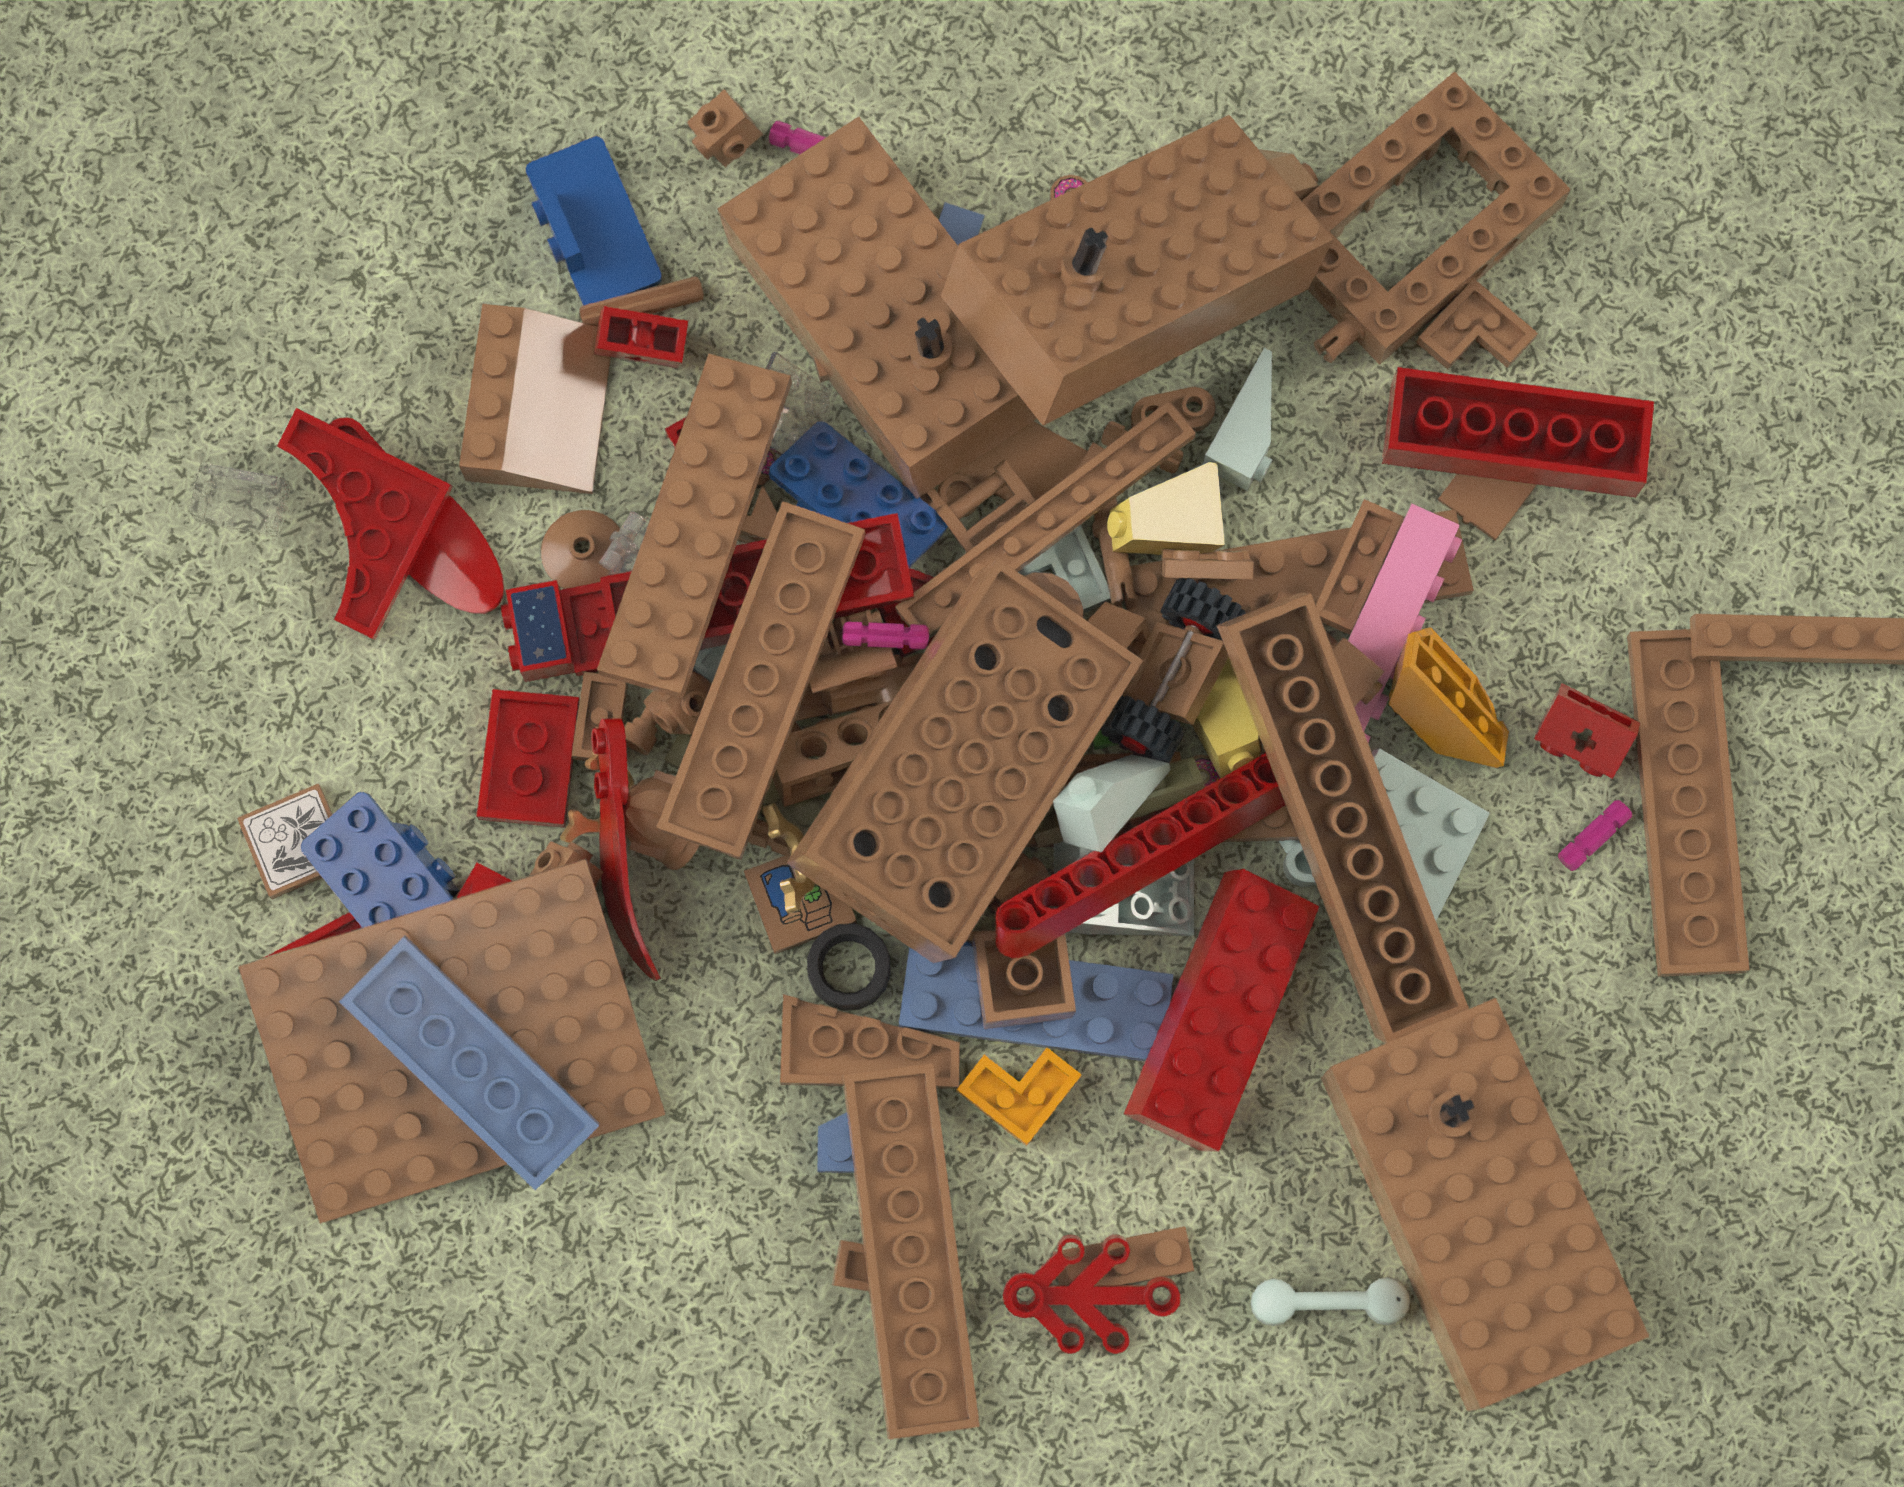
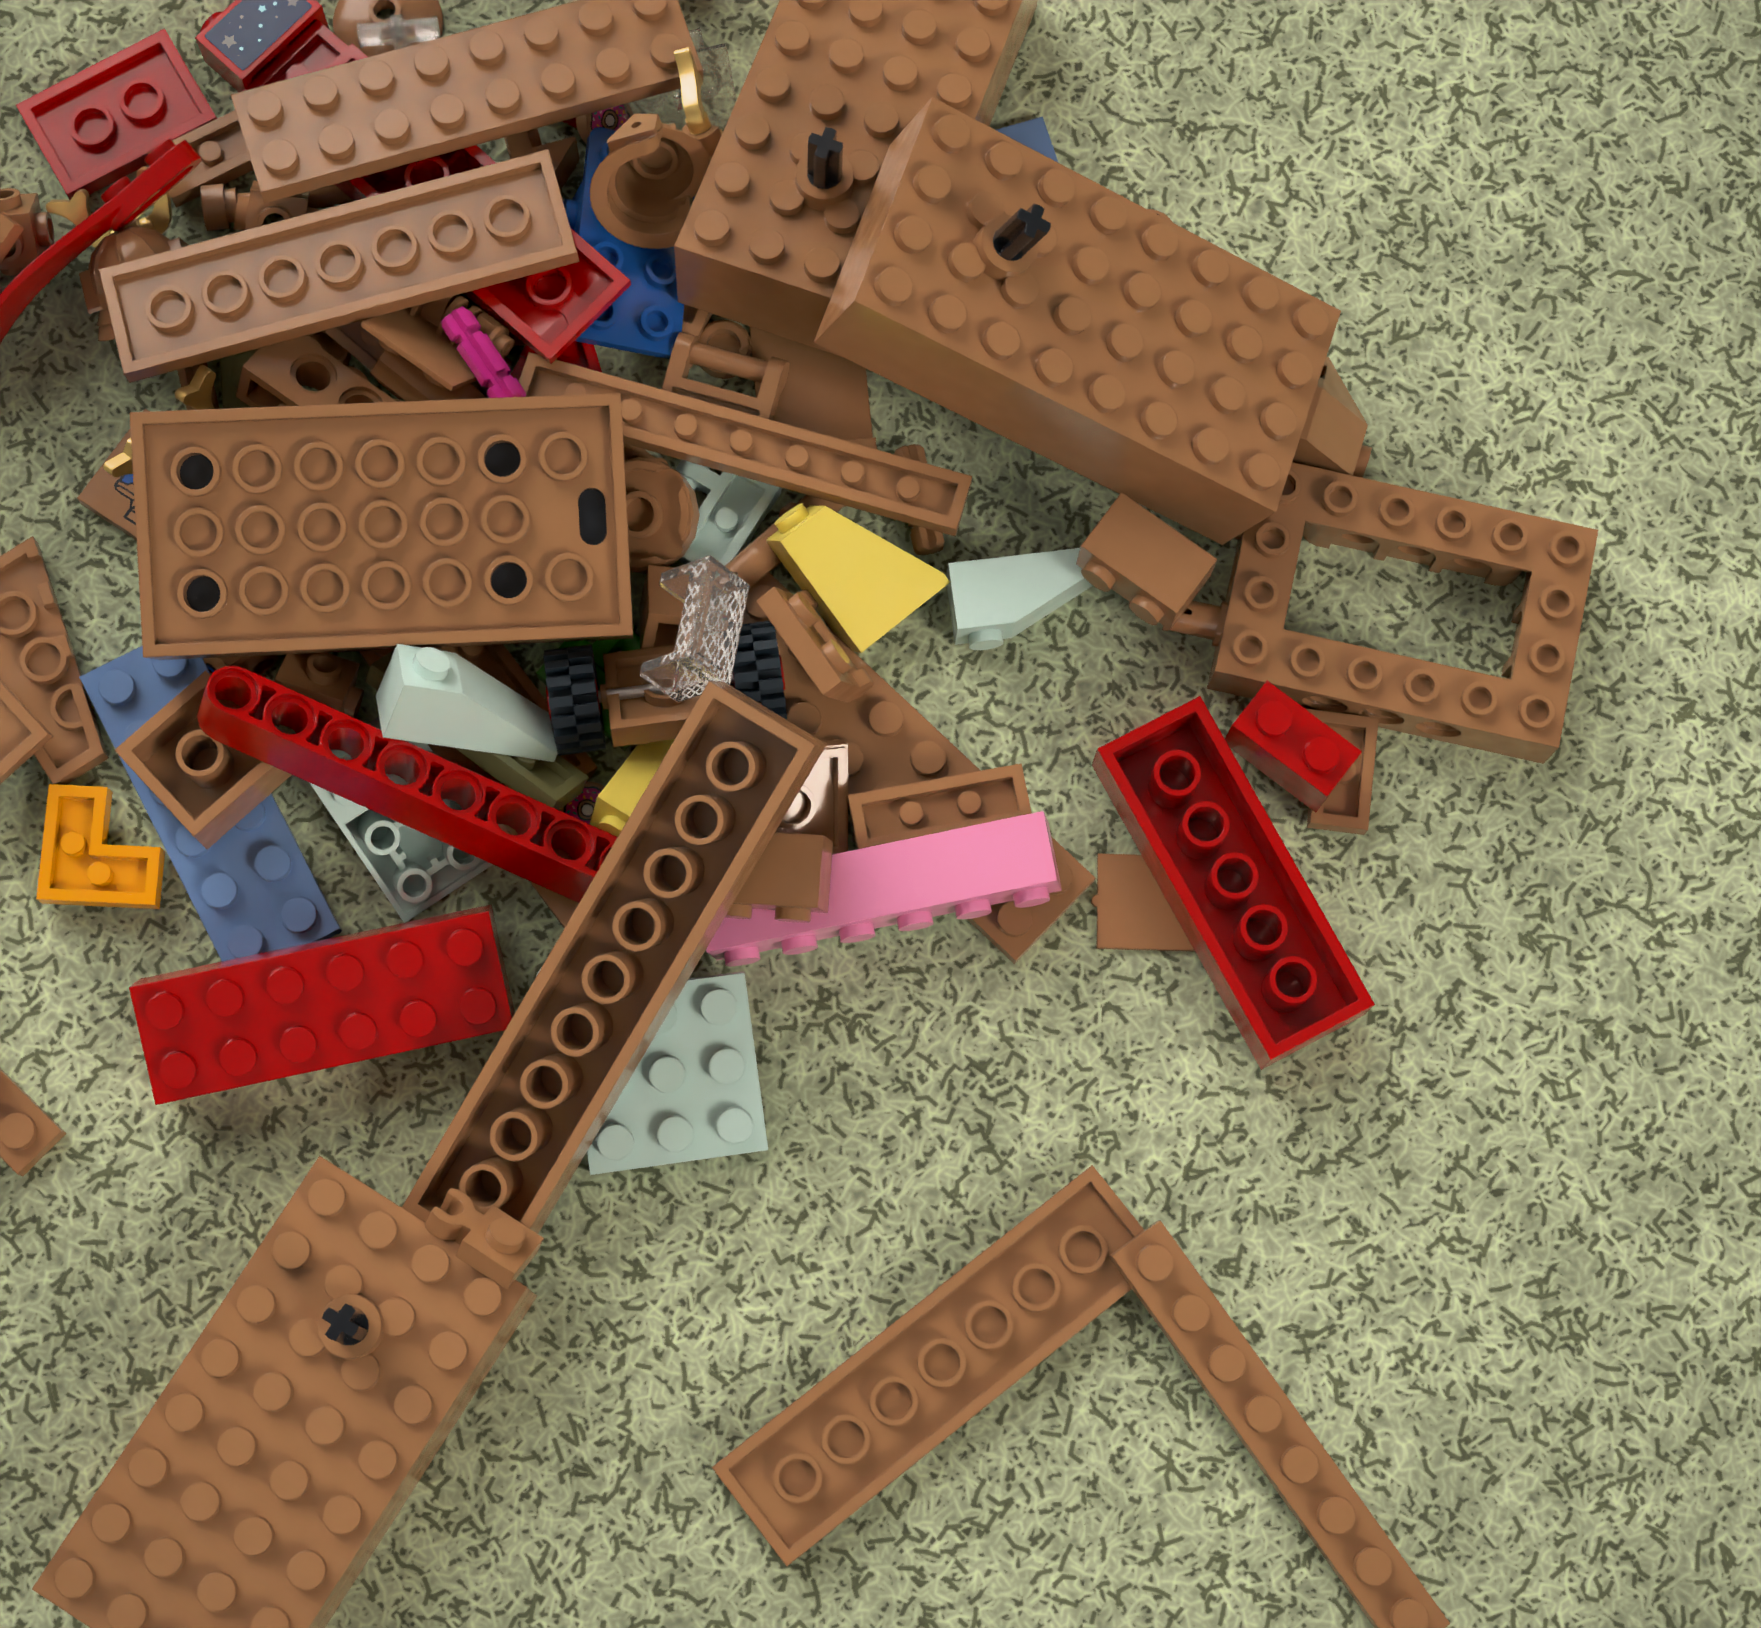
camera: 50 degrees right, 0 degrees up
black tyre [807,923,891,1010] -> none
medium nougat plate [1131,387,1215,432] -> none
light aqua piece [1251,1277,1410,1326] -> none
light orange wedge [1389,627,1509,768] -> none
red brick [1534,683,1640,779] -> none
dark pink axle [1558,800,1632,871] -> none
none -> medium nougat plate [425,1188,544,1289]
none -> medium nougat helmet [590,47,723,249]
none -> clear panel [640,555,750,702]
none -> medium nougat brick [1076,492,1217,630]
none -> red brick [1225,680,1362,813]

